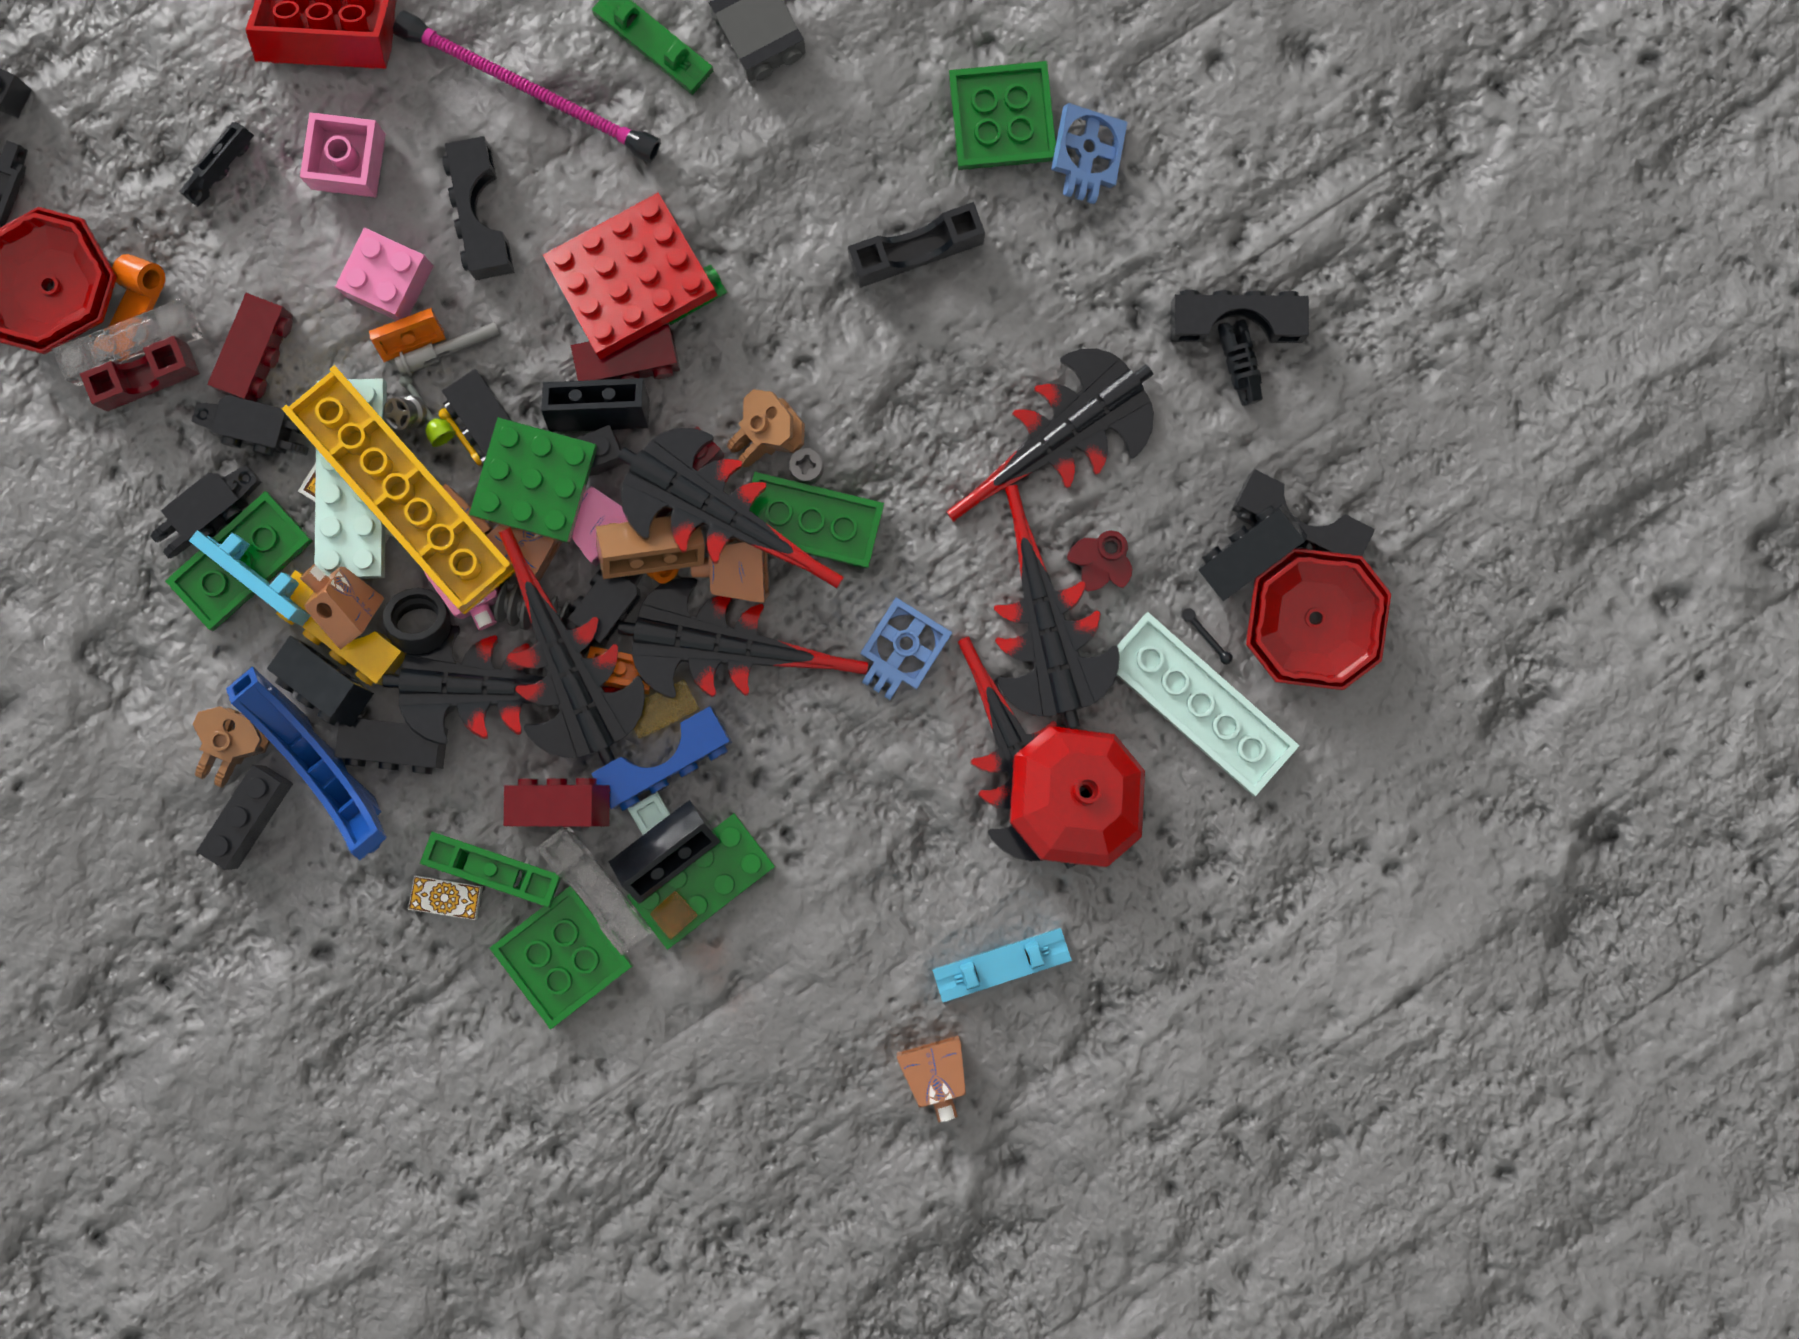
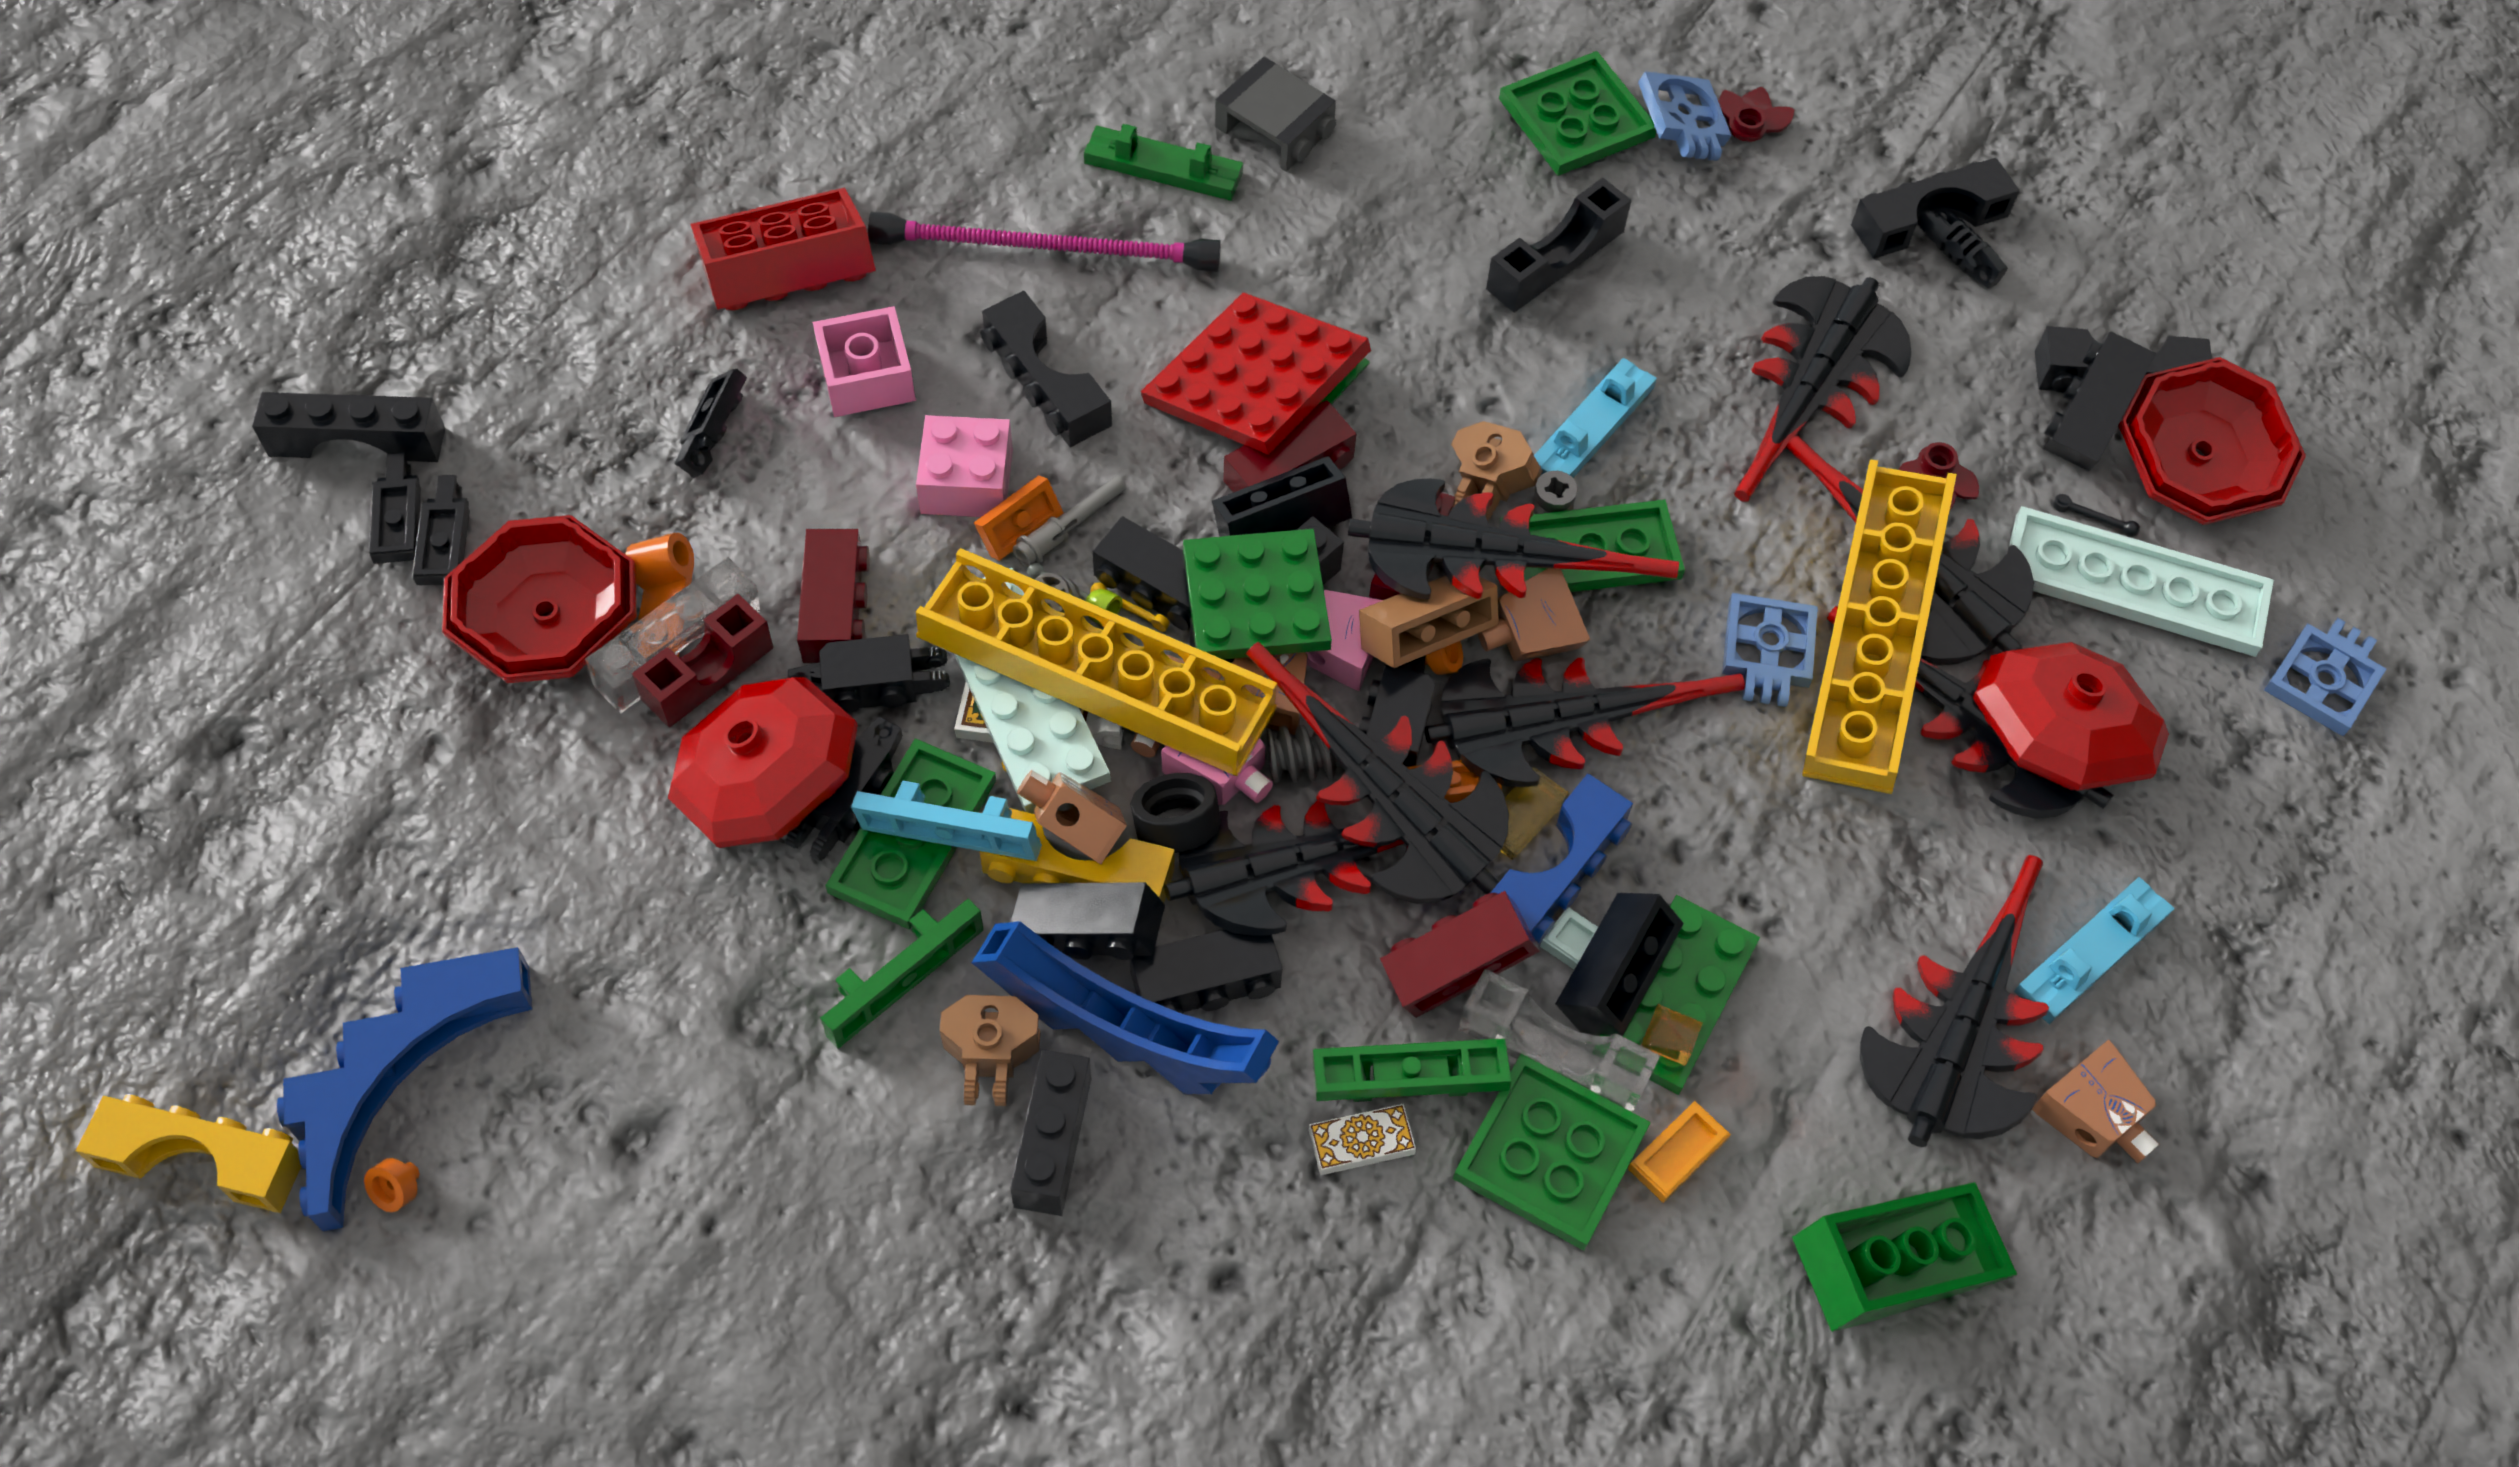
camera: 25 degrees left, 25 degrees down
none -> red rock [668,677,858,848]
none -> green hinge [820,898,984,1049]
none -> medium azure hinge [1534,357,1657,478]
none -> light orange tile [1628,1101,1731,1203]
none -> dark red plate [1718,86,1794,142]
none -> green slope [1792,1182,2017,1332]
none -> yellow tile [1802,459,1957,794]
none -> black animal [1860,855,2049,1147]
none -> medium blue piece [2264,618,2387,736]

